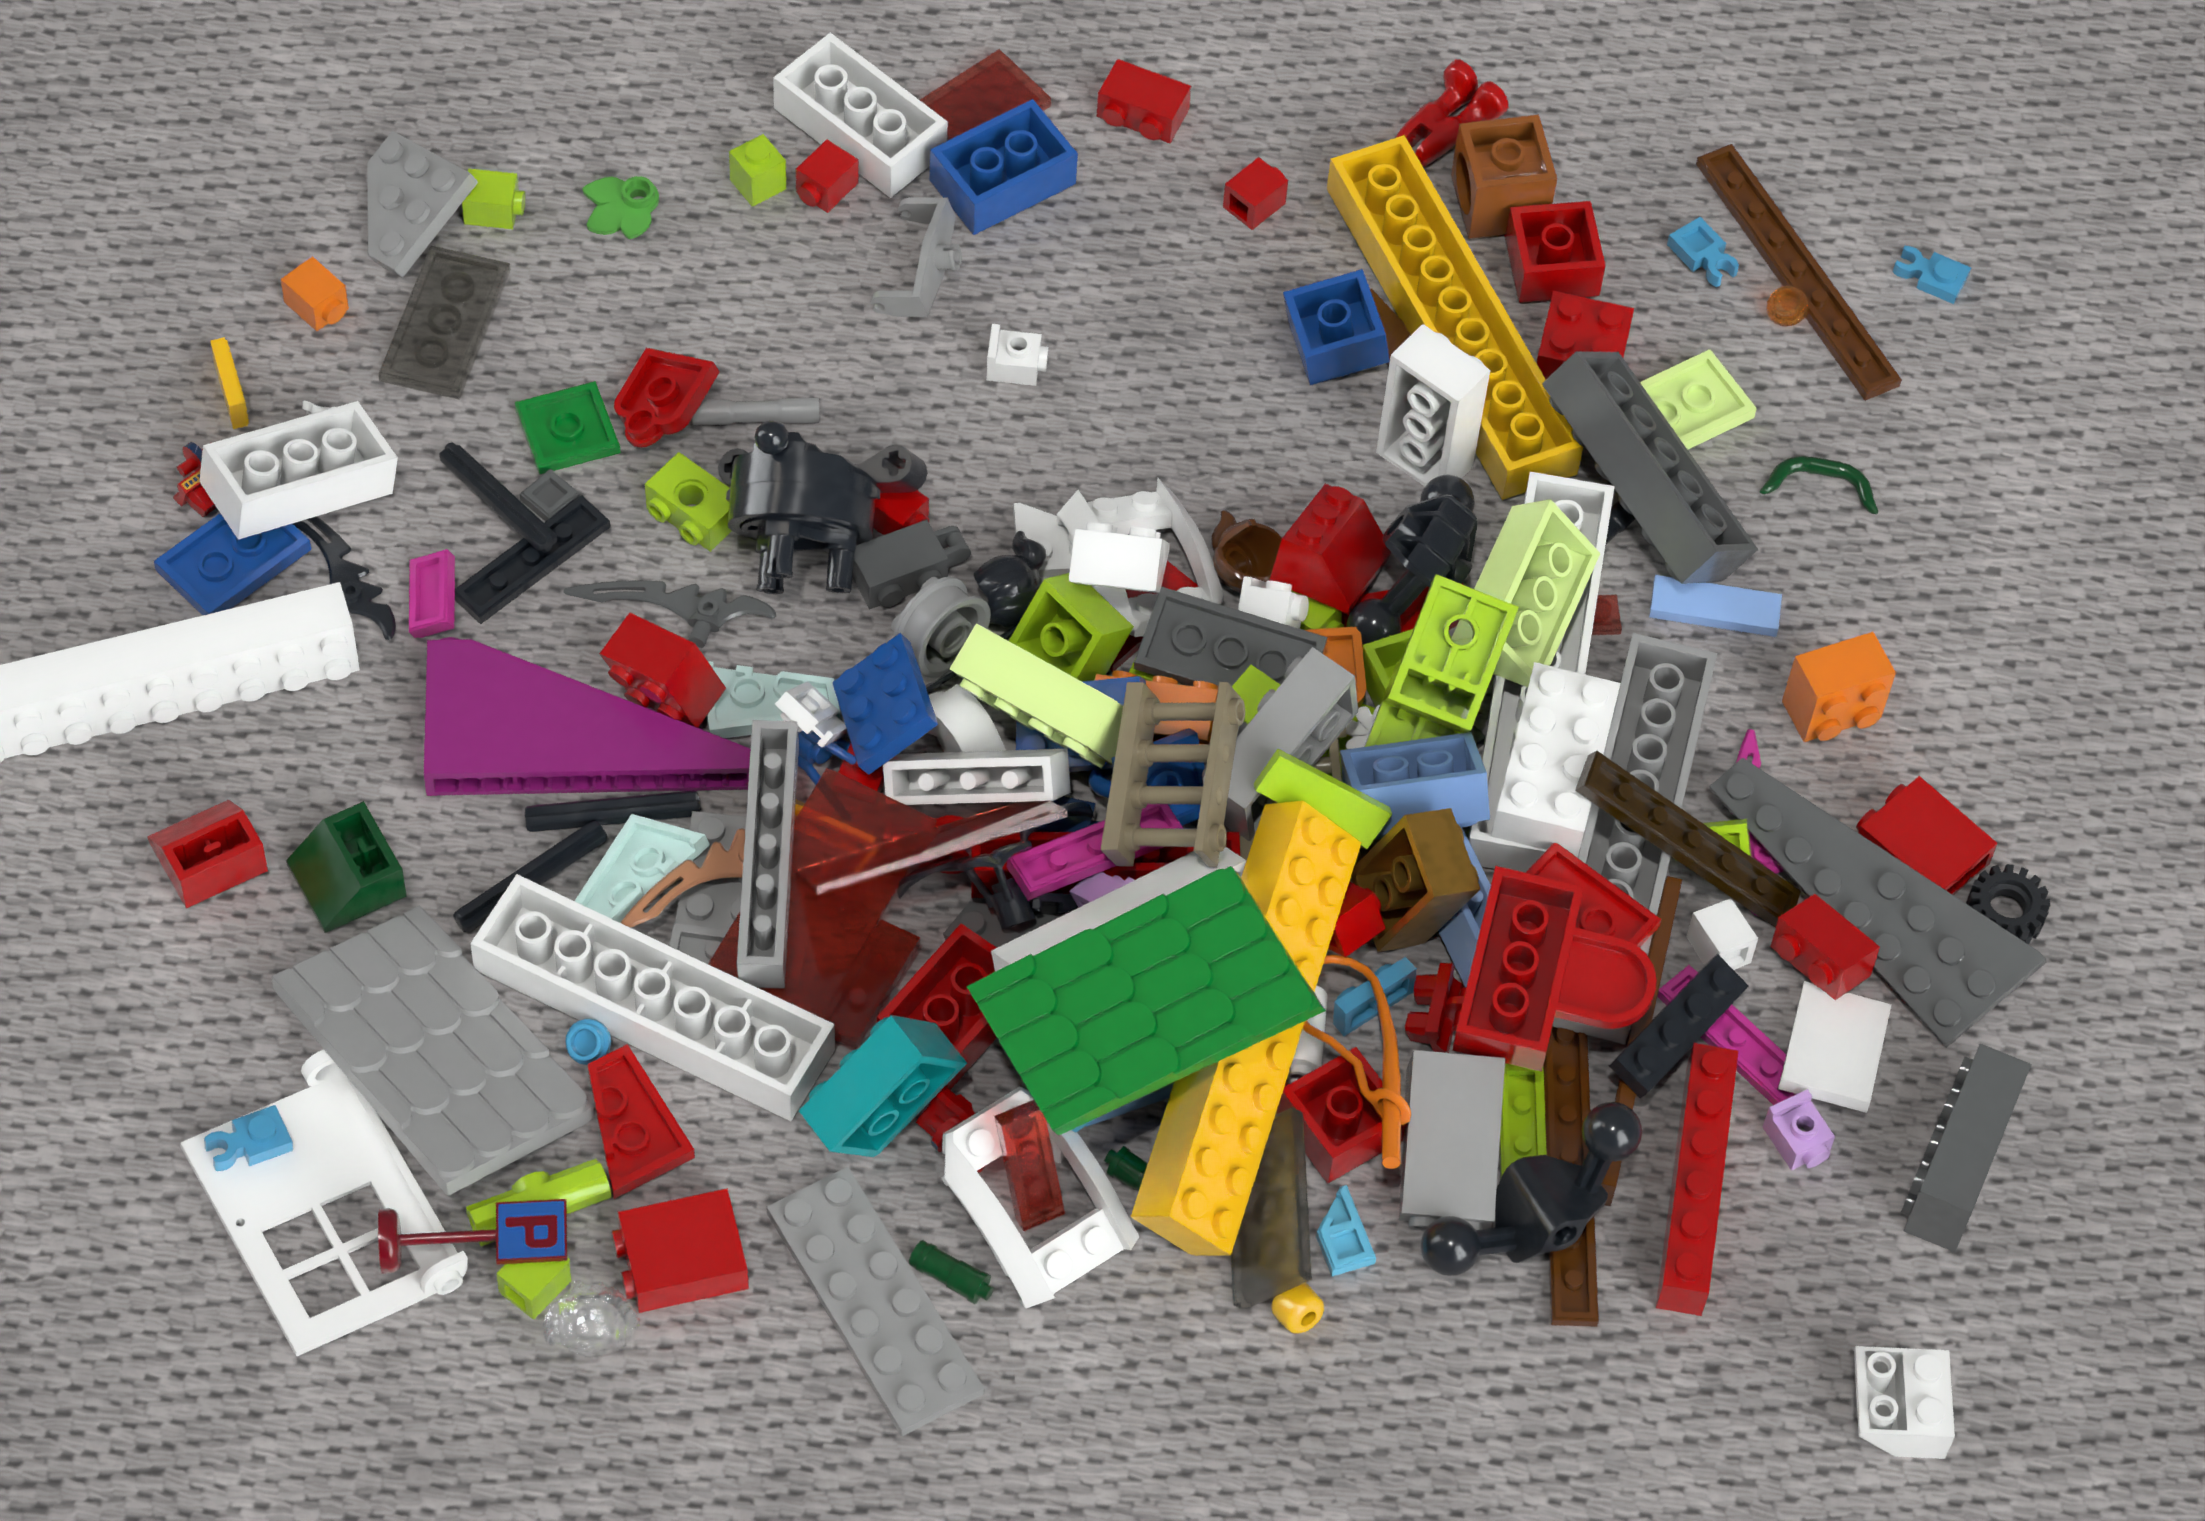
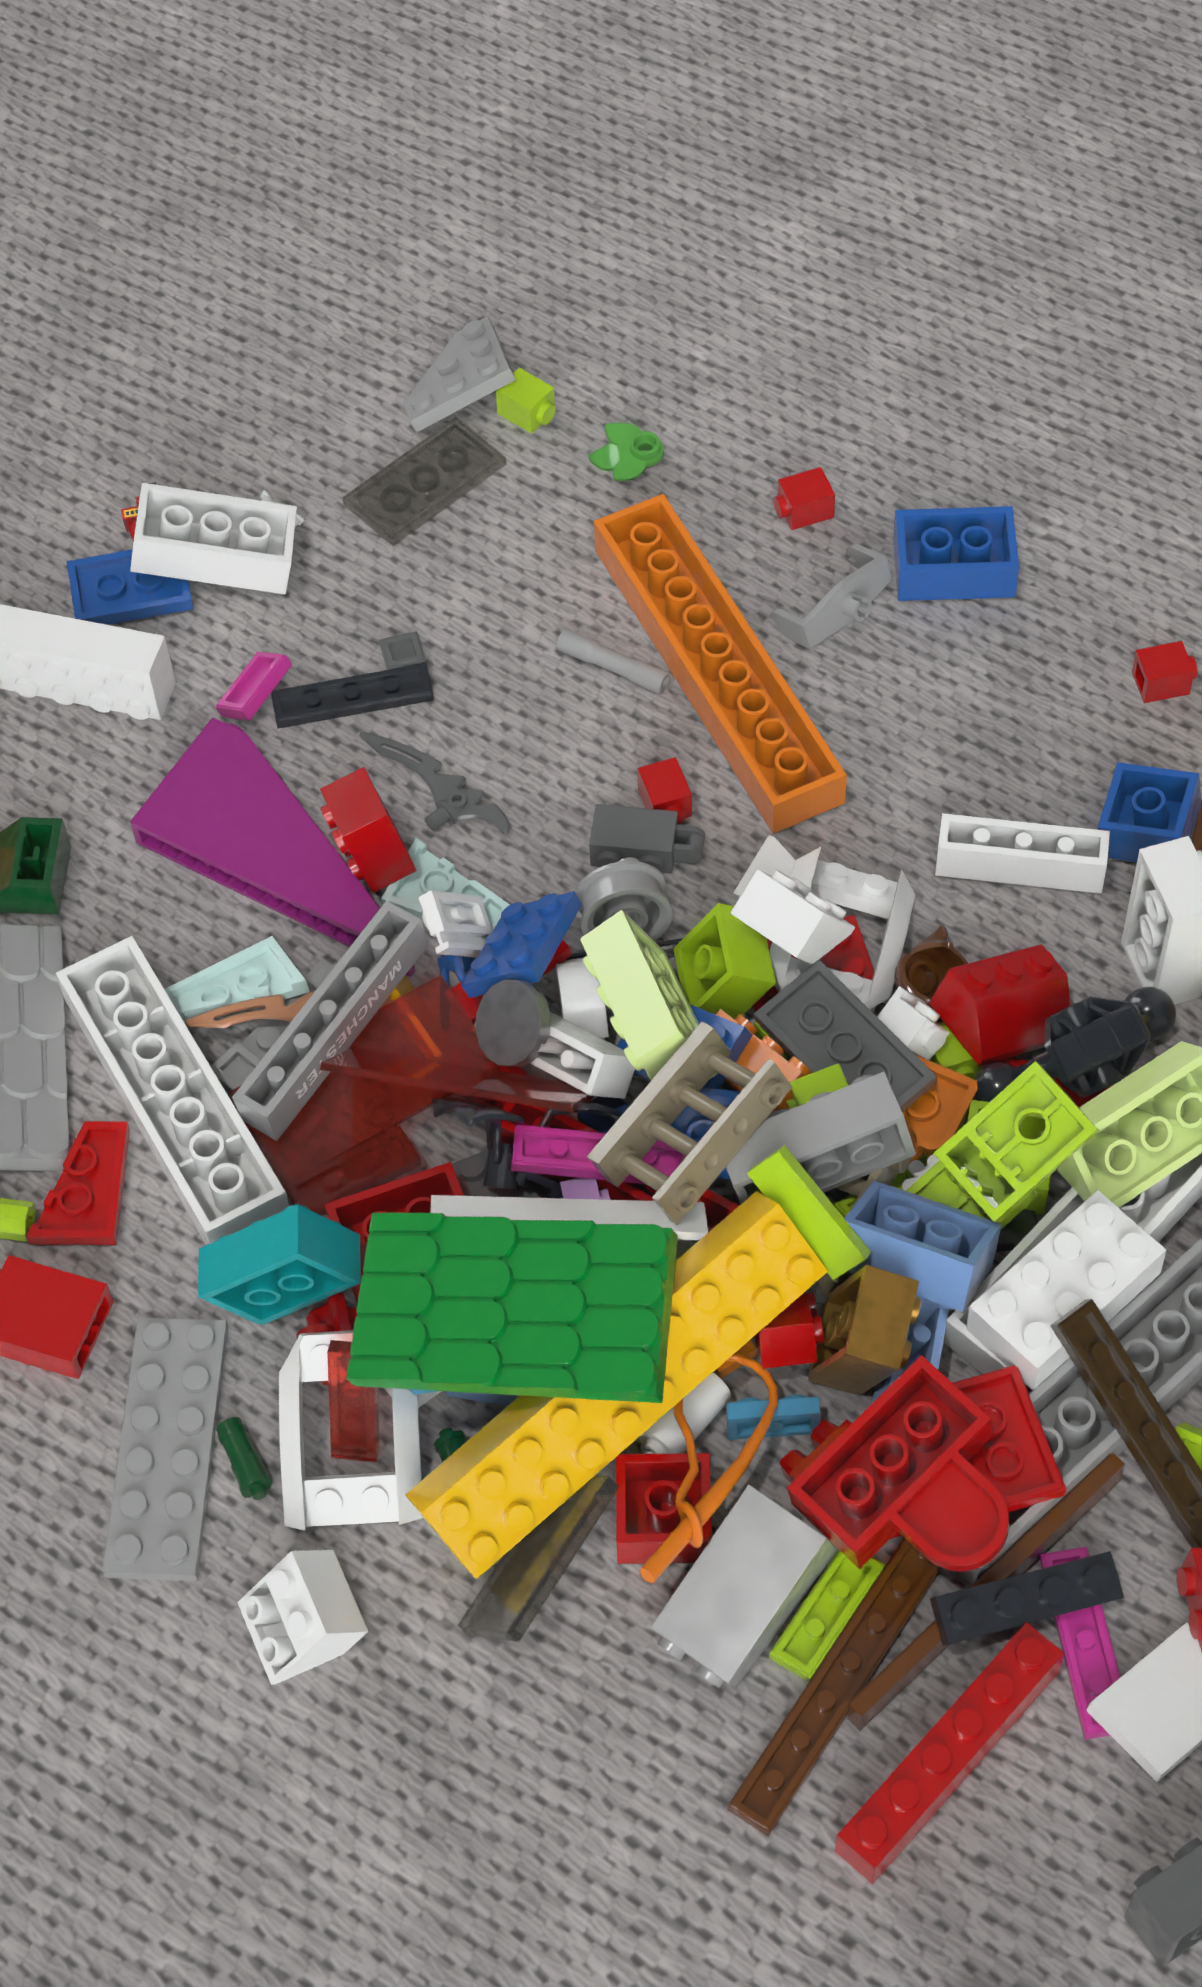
camera: 40 degrees right, 0 degrees up
yellow tile [210,337,249,429] -> none
orange brick [281,256,349,331] -> none
black piece [292,516,396,640] -> none
black axle [439,442,557,553] -> none
black axle [453,821,607,932] -> none
green tile [515,381,621,475] -> none
black axle [524,790,701,832] -> none
dark azure plate [566,1019,611,1065] -> none
red plate [614,348,720,448] -> none
lime brick [645,452,732,552] -> none
black piece [718,420,928,594] -> none
lime brick [729,134,786,207] -> none
white brick [773,33,948,198] -> none
clear red tile [920,49,1051,141] -> none
black hair [974,531,1046,629] -> none
white brick [986,324,1049,386] -> none
red brick [1097,59,1191,144] -> none
yellow piece [1271,1281,1324,1334] -> none
medium azure tile [1316,1185,1376,1276] -> none
black piece [1421,1102,1642,1276] -> none
white panel [1686,899,1758,970] -> none
lavender brick [1763,1089,1835,1170] -> none
none -> white slope [237,1550,368,1685]
none -> flat silver tile [475,980,551,1067]
none -> orange brick [593,494,847,834]
none -> white brick [935,813,1110,894]

